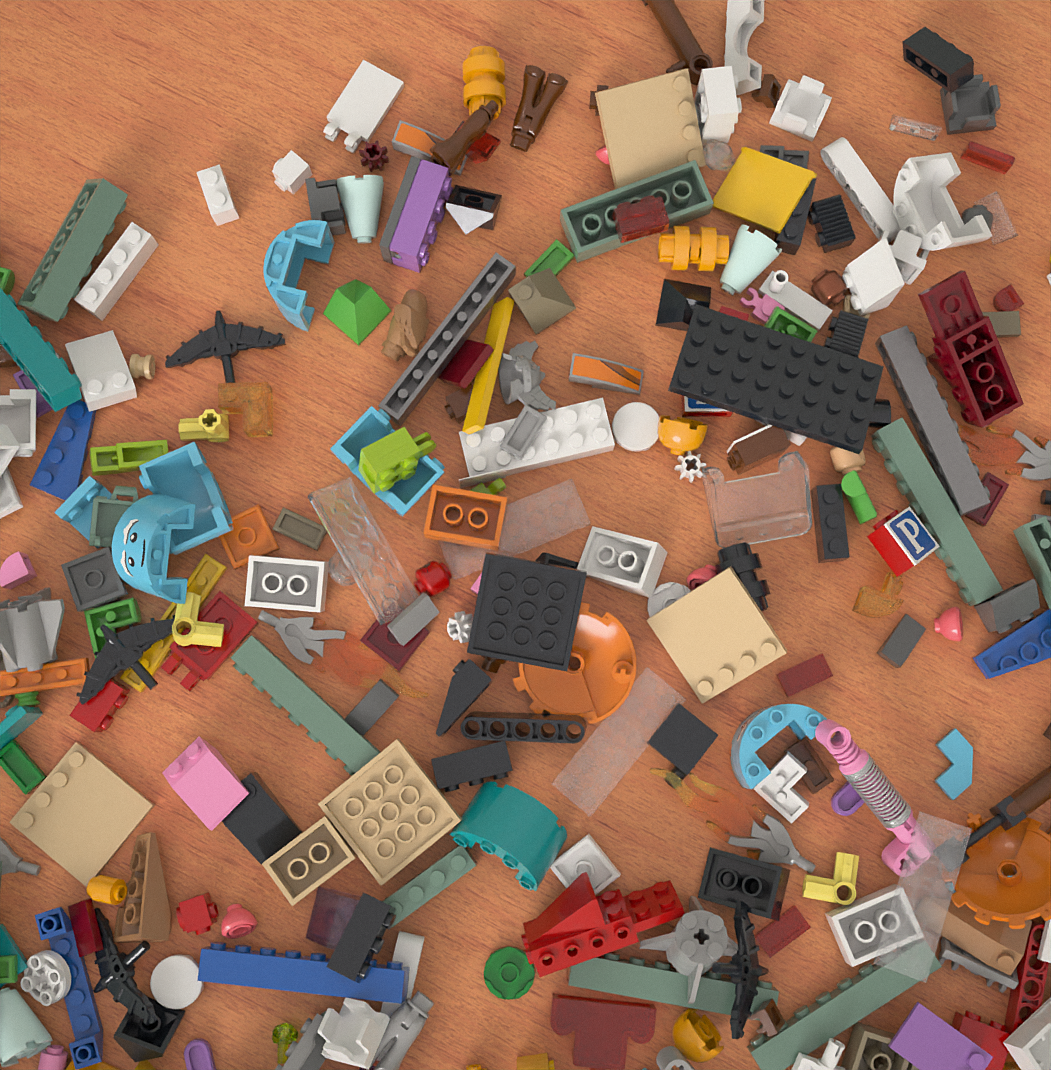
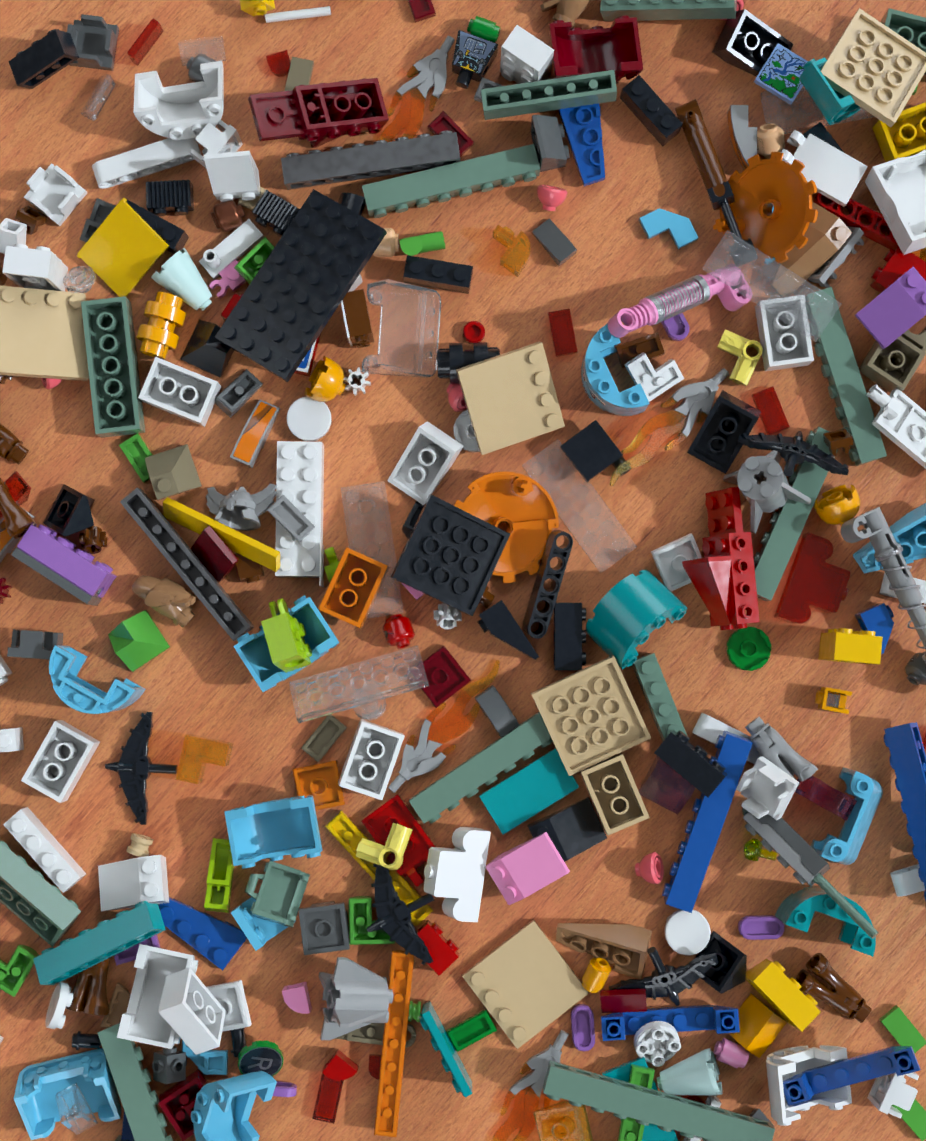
camera: 75 degrees left, 5 degrees up
medium azure cylinder [112,494,196,604] -> none
red brick [176,892,219,935] -> none
light yellow piece [179,409,229,442] -> none
light aqua cone [336,175,384,244] -> none
light grey tile [387,593,440,646] -> none
clear red brick [613,195,670,243] -> none
piece [867,506,940,577] -> none
none -> white brick [21,720,100,803]
none -> reddish brown gear [79,526,108,554]
none -> white brick [138,357,222,427]
none -> dark grey slope [215,369,263,418]
none -> white brick [423,827,491,922]
none -> red tile [463,321,485,344]
none -> teal tile [479,748,579,835]
none -> medium lavender tile [571,1004,595,1051]

